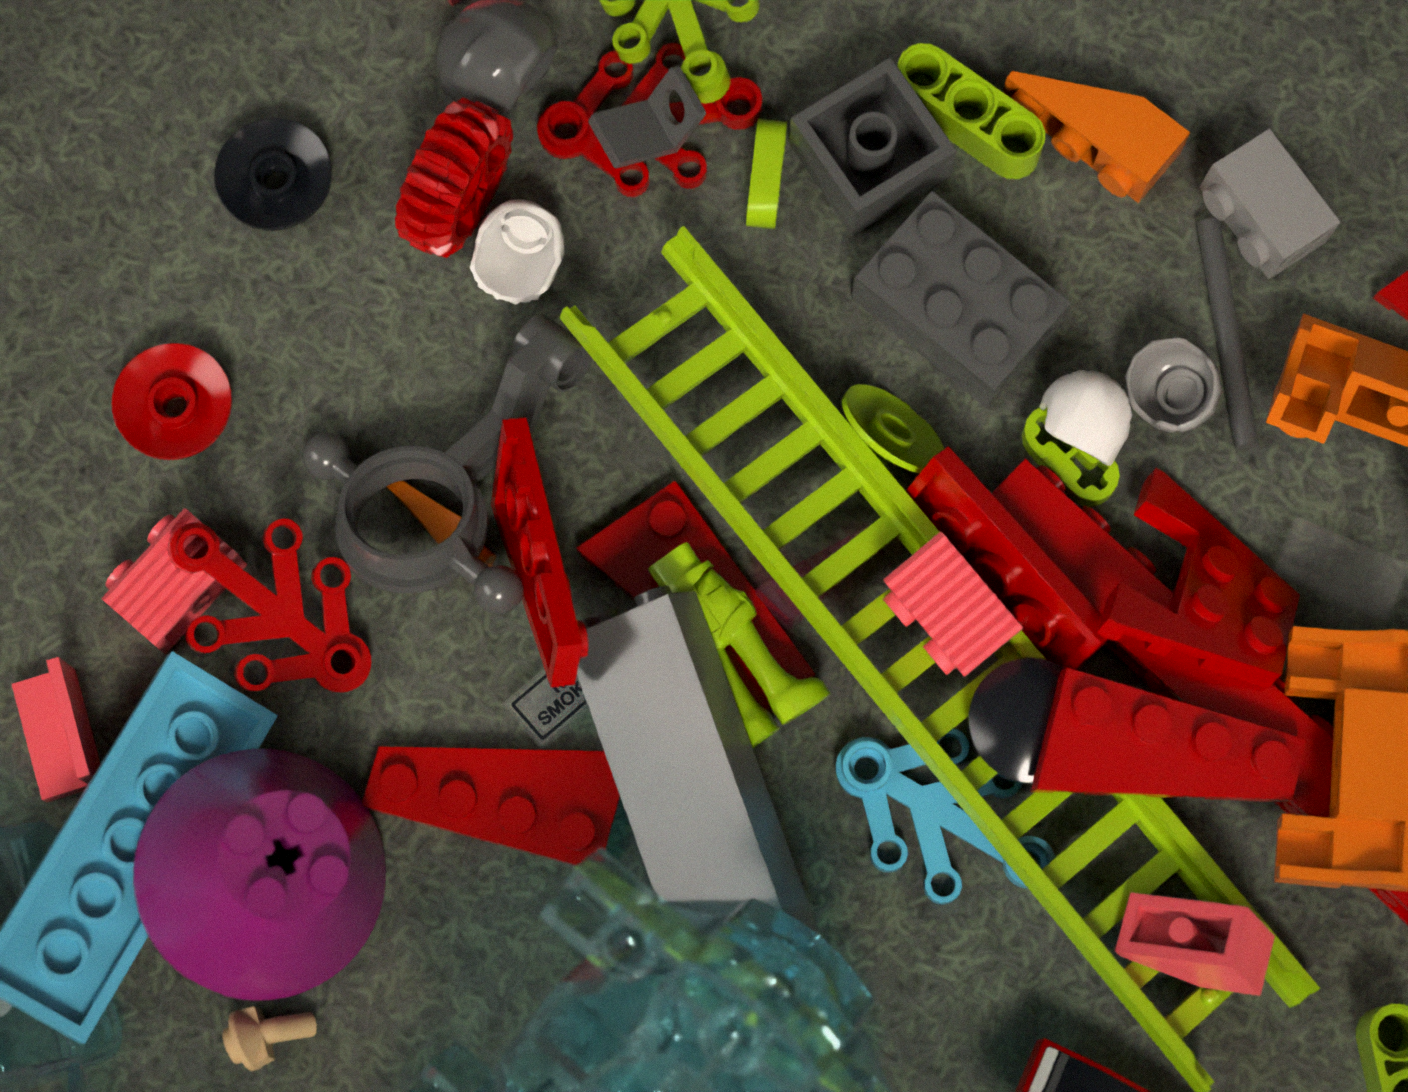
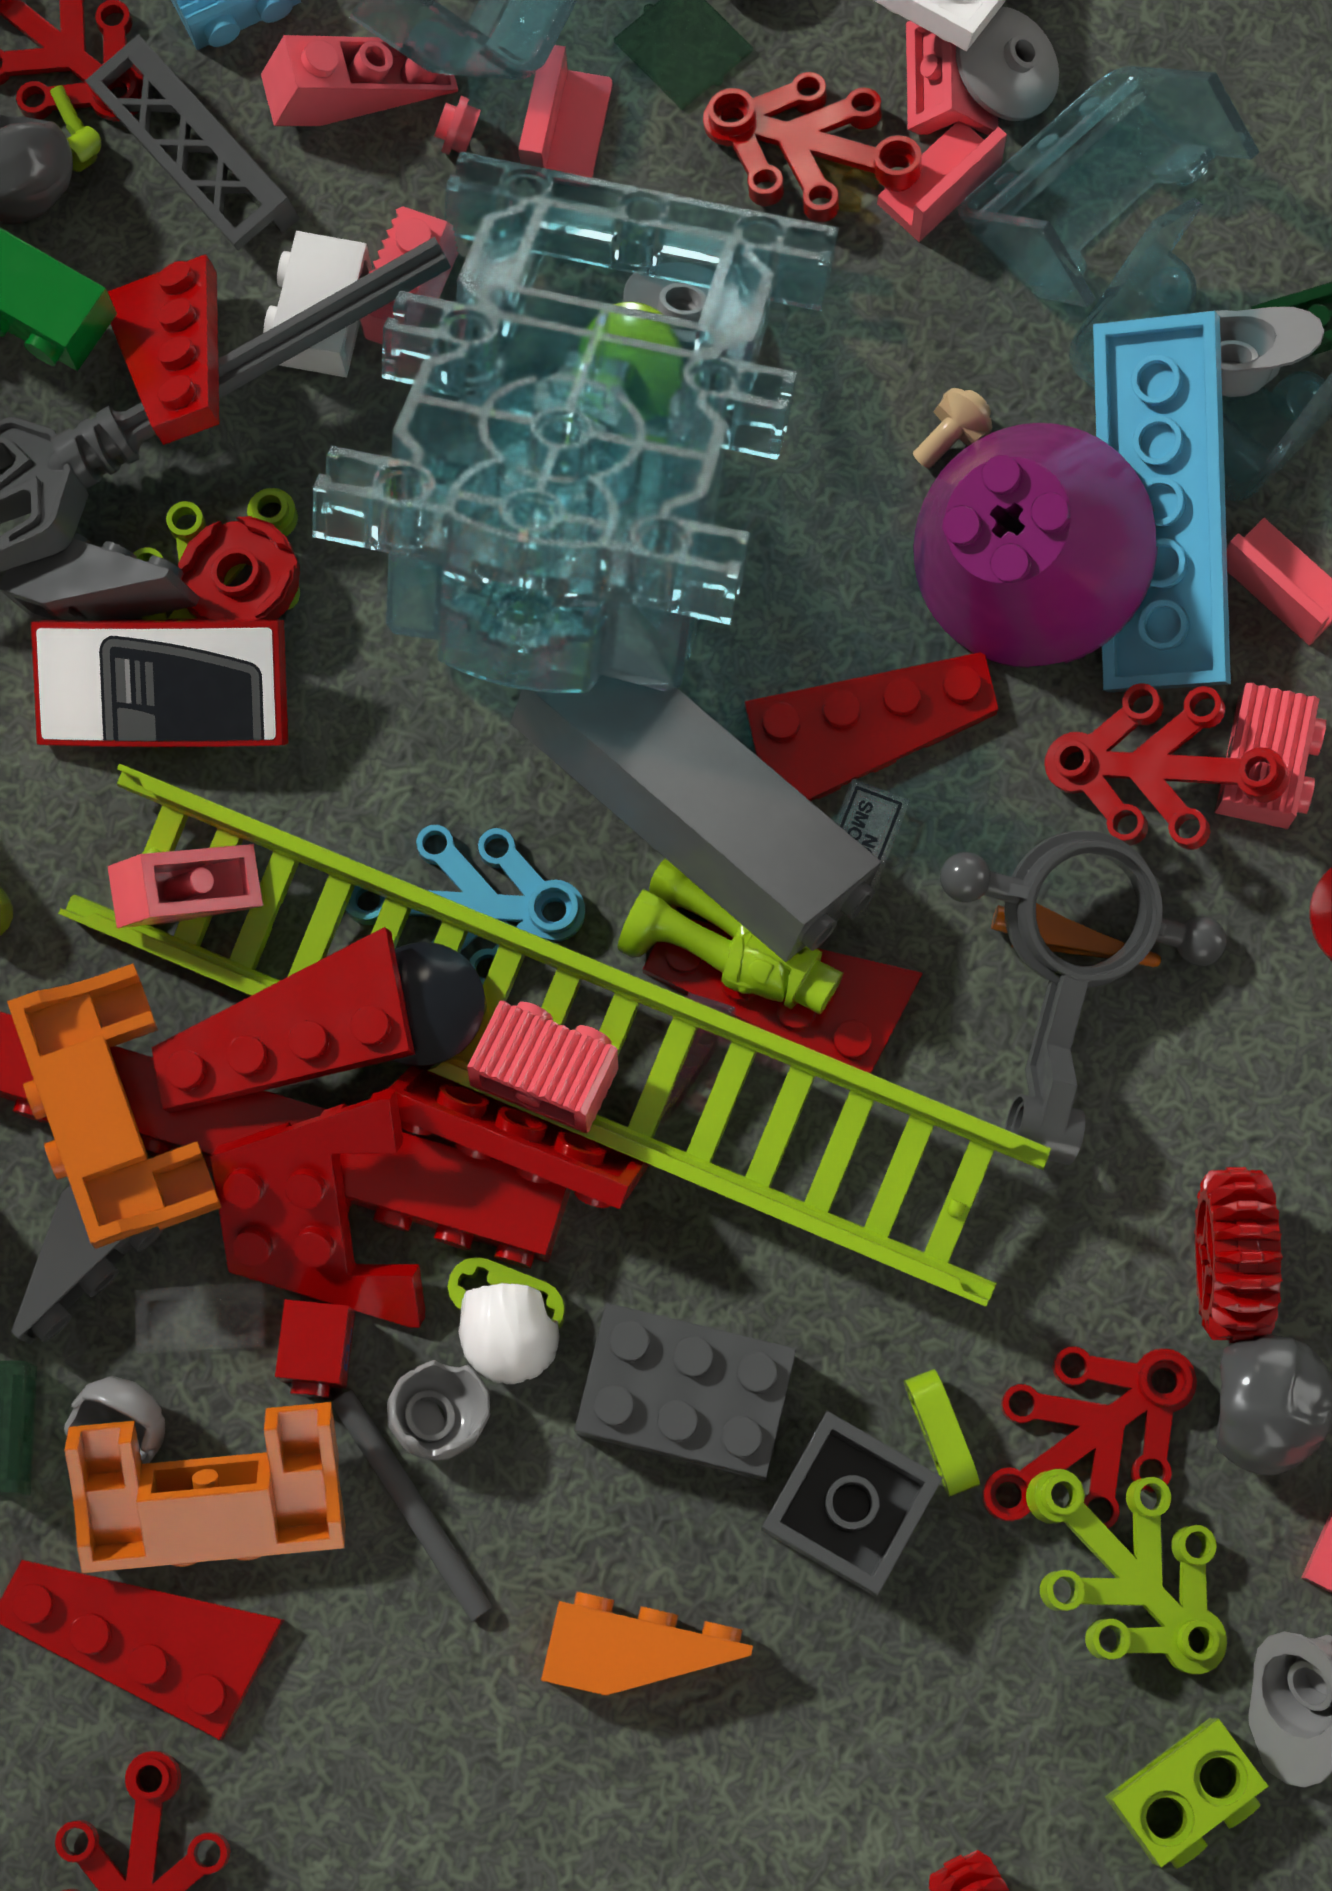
camera: 155 degrees right, 0 degrees up
white hair [470,199,564,305] -> none
red wing [491,417,588,688] -> none
dark grey bracket [588,66,706,168] -> none
lime dish [842,384,944,473] -> none
lime beam [897,43,1046,179] -> none
light grey brick [1199,128,1341,280] -> none
none -> red brick [275,1299,356,1399]

